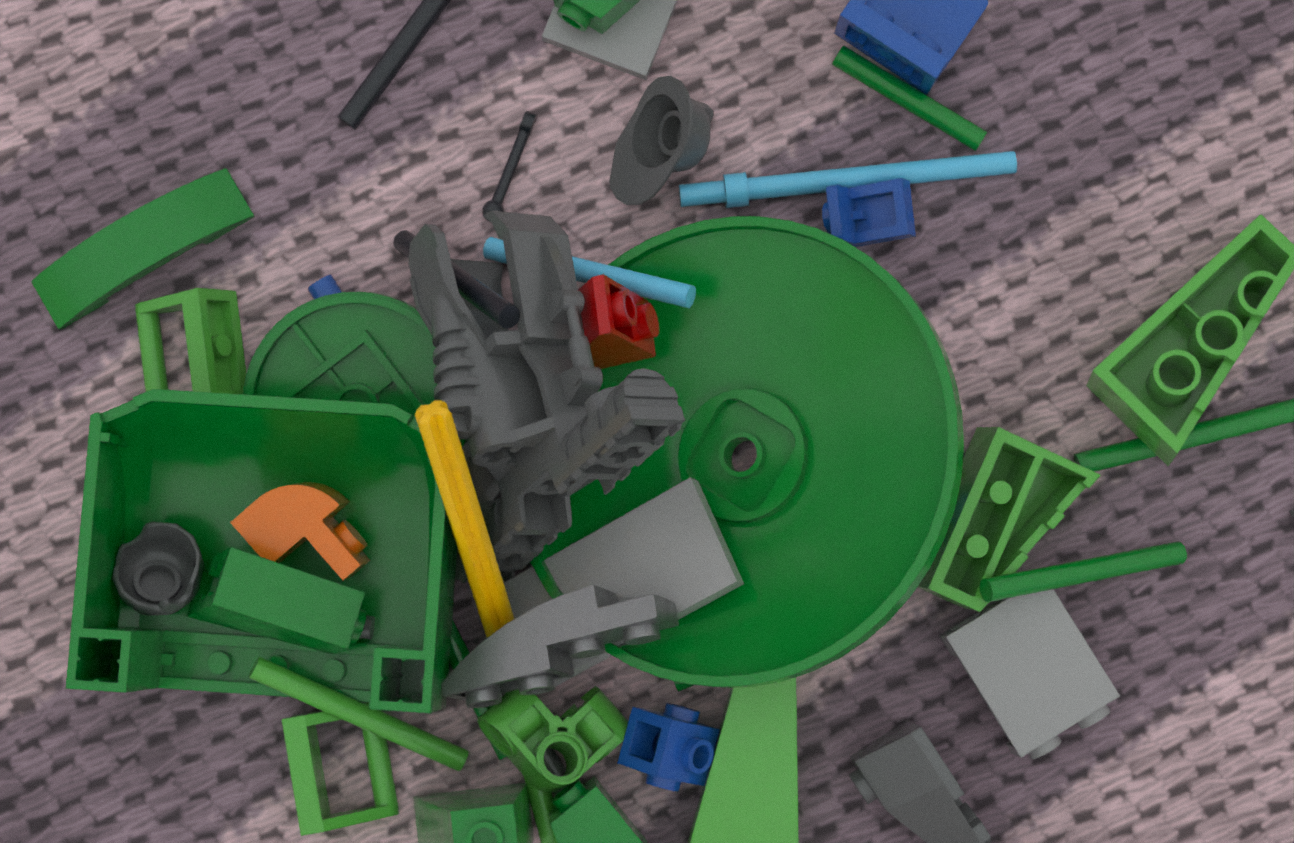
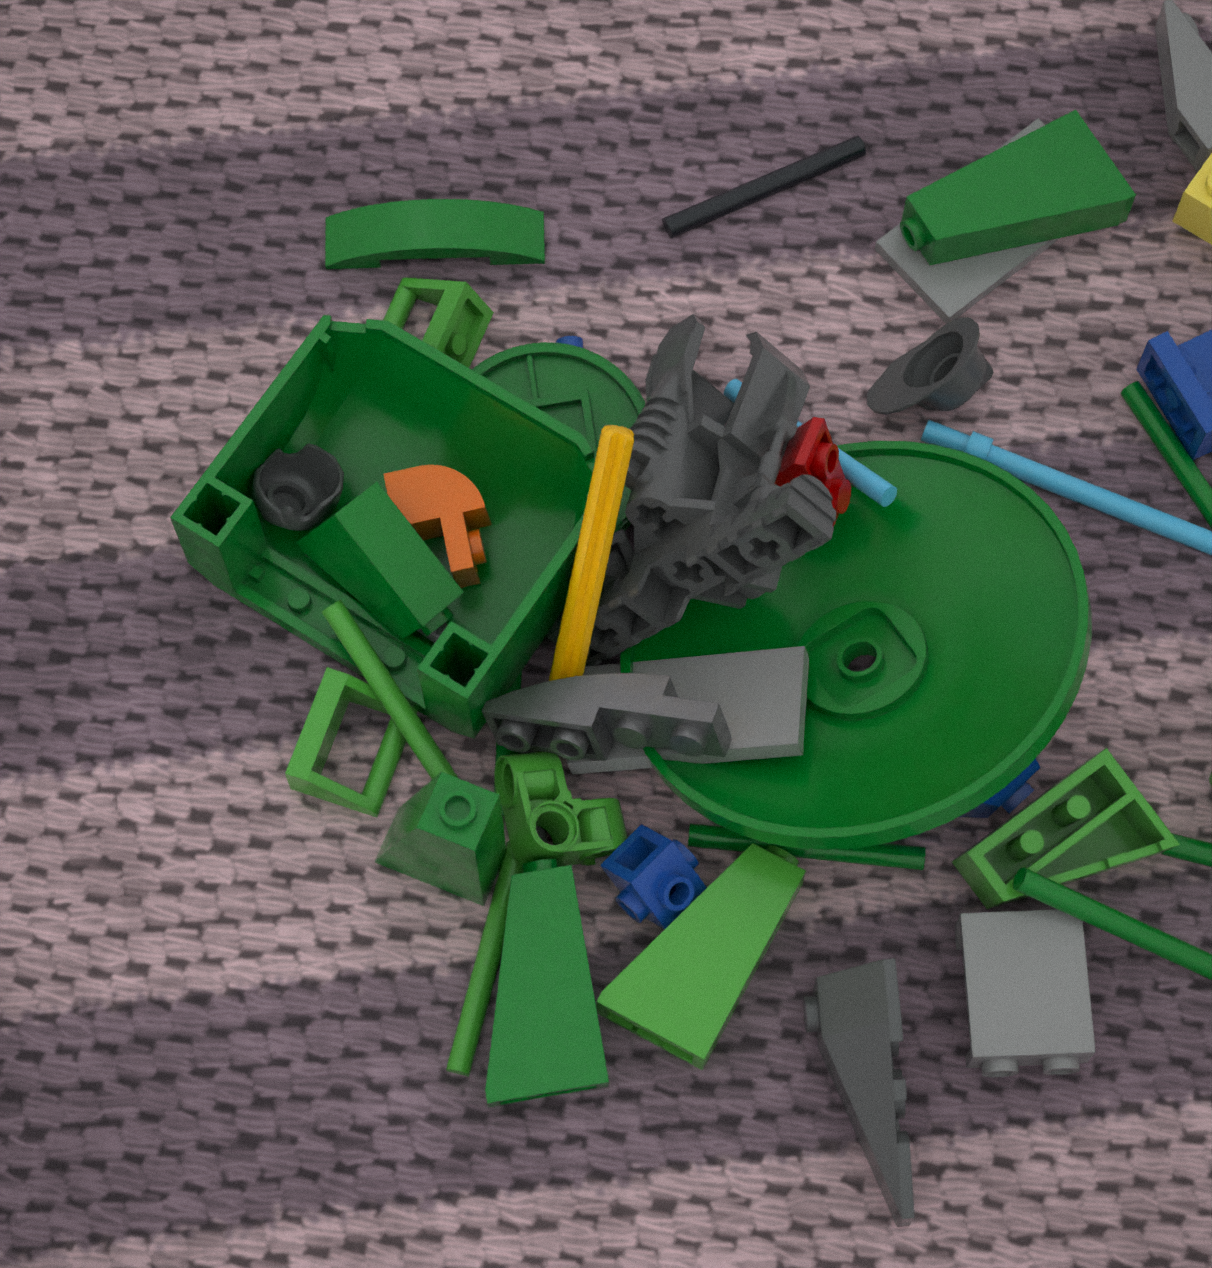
camera: 25 degrees right, 15 degrees down
black bar [393,230,520,329] -> none
black hinge [482,111,538,221] -> none
blue bracket [822,178,916,247] -> none

